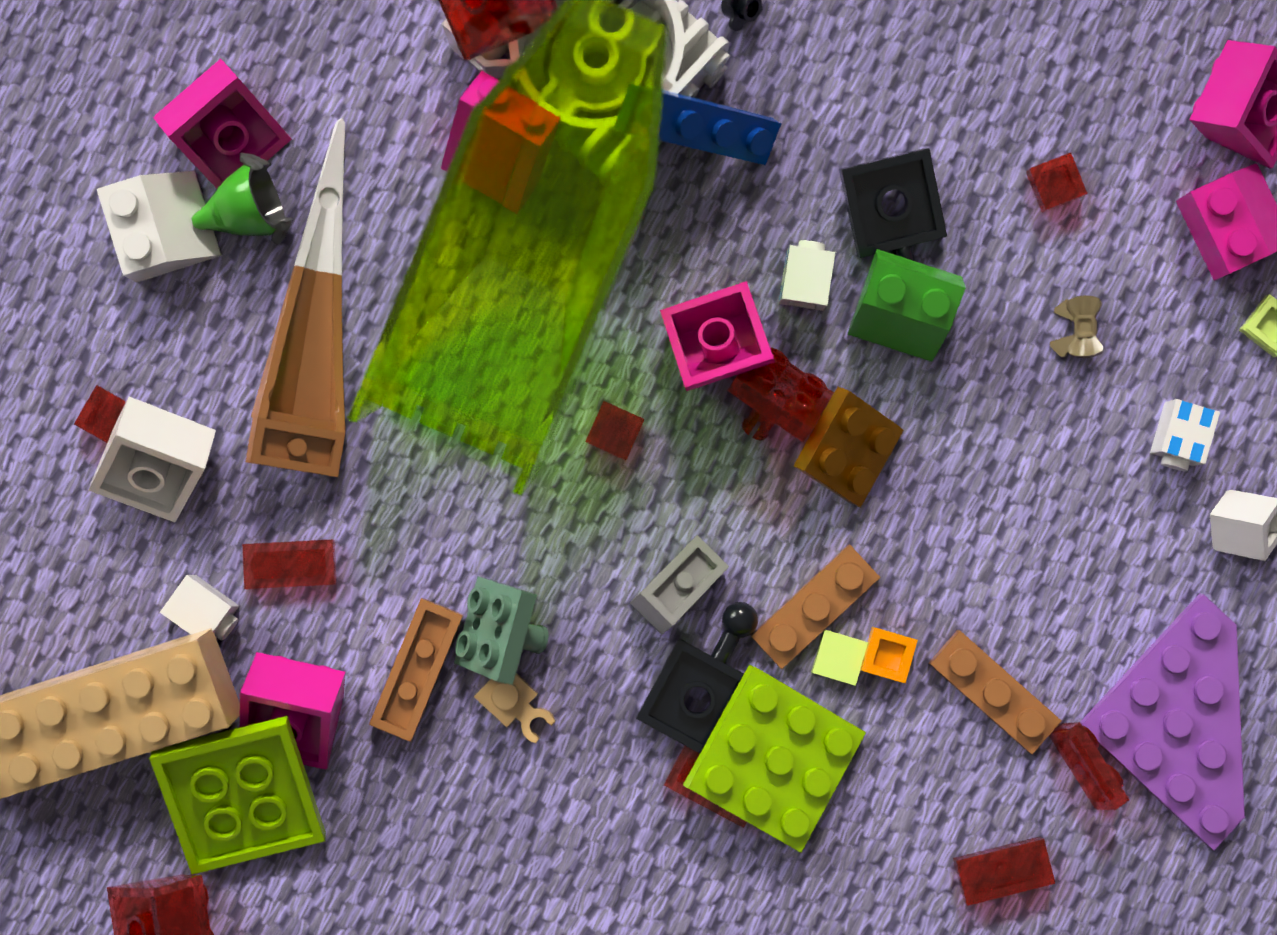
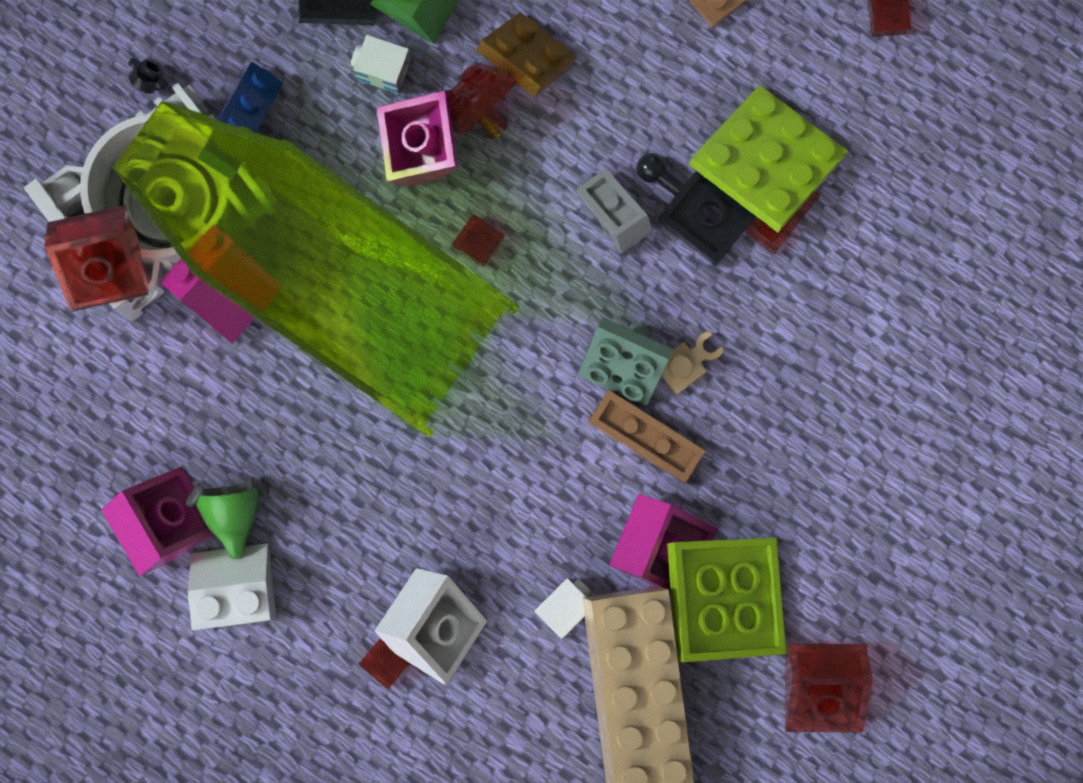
camera: 75 degrees left, 5 degrees down
clear red plate [242,539,337,589] -> none
medium nougat plate [245,118,345,477] -> none
medium nougat plate [750,544,881,669] -> none
yellowish green tile [811,630,868,686] -> none
light orange plate [860,627,918,684] -> none

